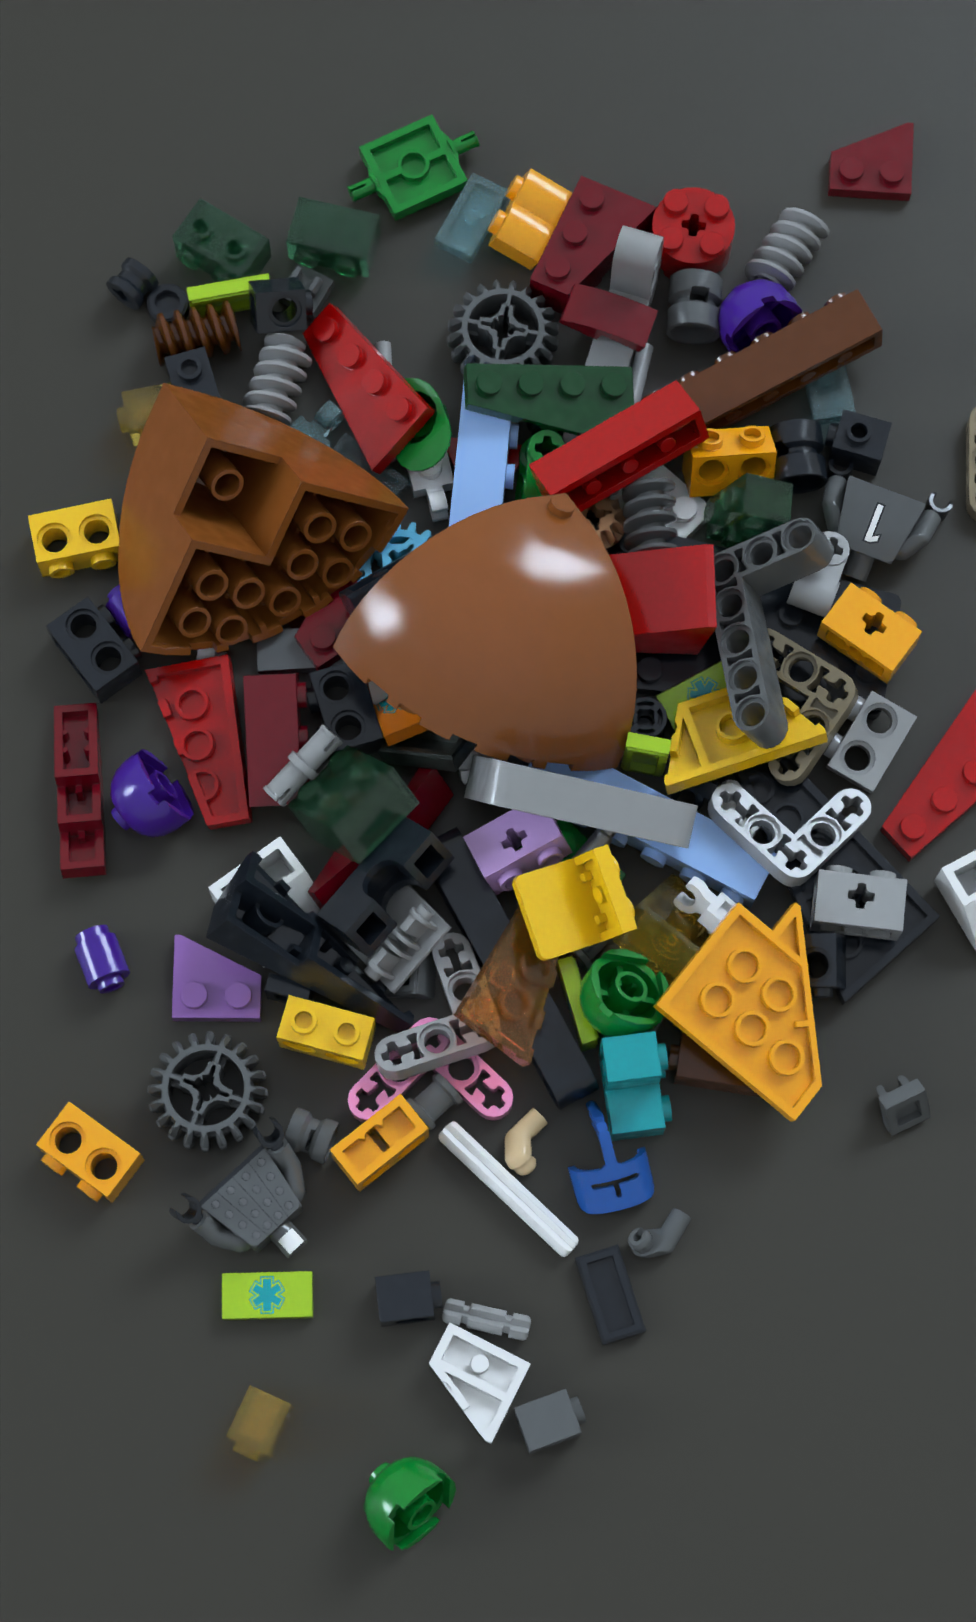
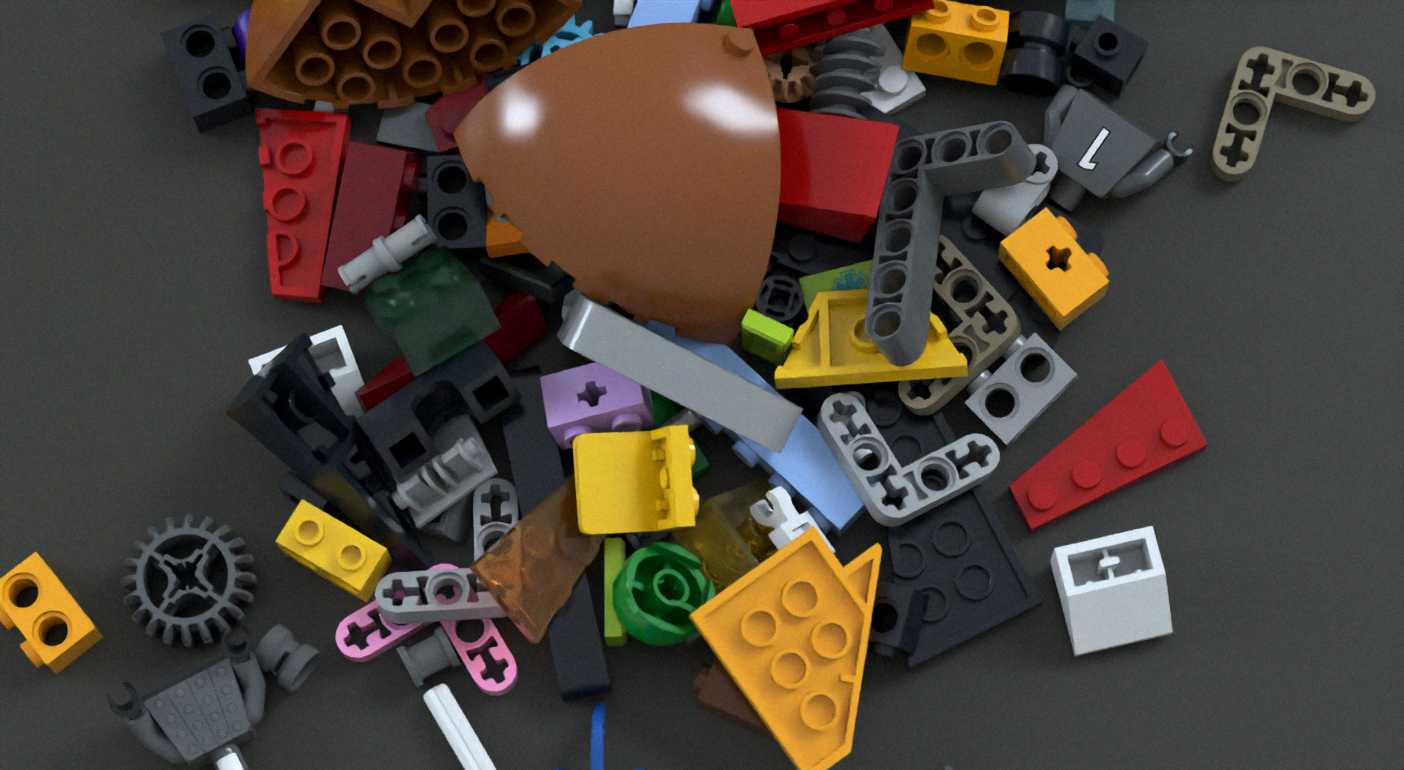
camera: 20 degrees right, 0 degrees up
dark red slope [54,702,106,879] -> none
dark purple brick [74,925,130,994] -> none
dark purple cylinder [110,749,194,838] -> none
medium lavender wing [172,935,262,1022] -> none
light orange brick [330,1093,429,1192] -> none
tan arm [504,1108,548,1176] -> none
teal brick [598,1031,672,1141] -> none
clear green brick [704,473,793,548] -> none
light grey brick [810,865,907,941] -> none

